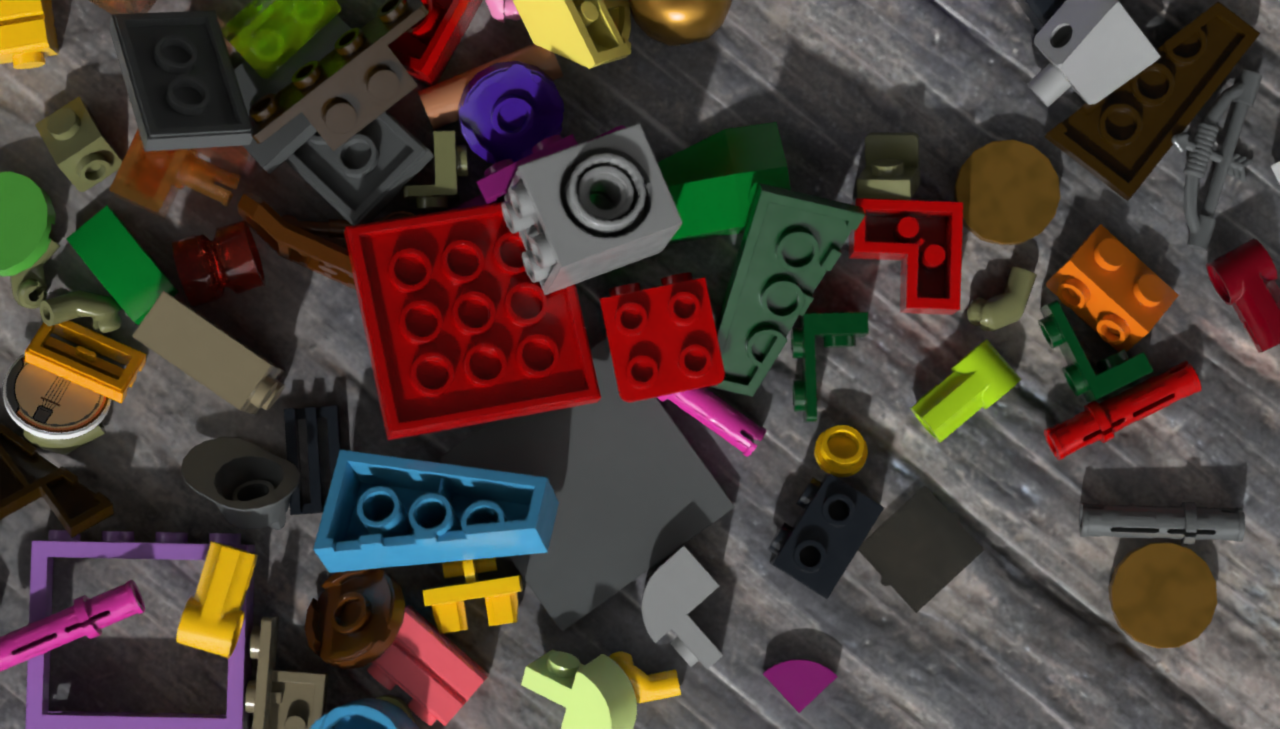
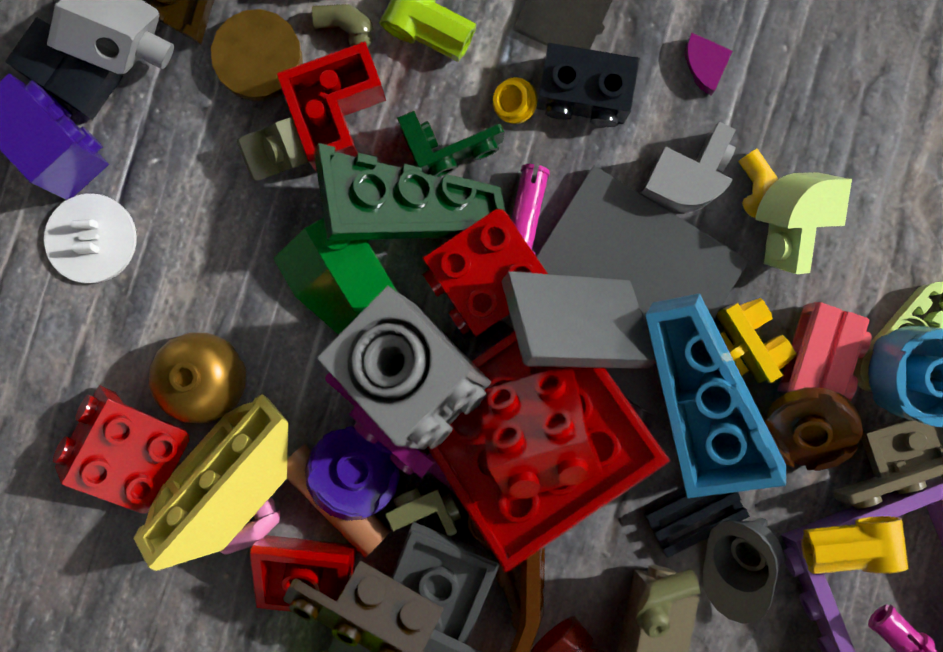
camera: 110 degrees left, 0 degrees up
none -> red bracket [480,367,603,501]
none -> tile [501,271,656,369]
none -> olive arm [636,569,700,638]

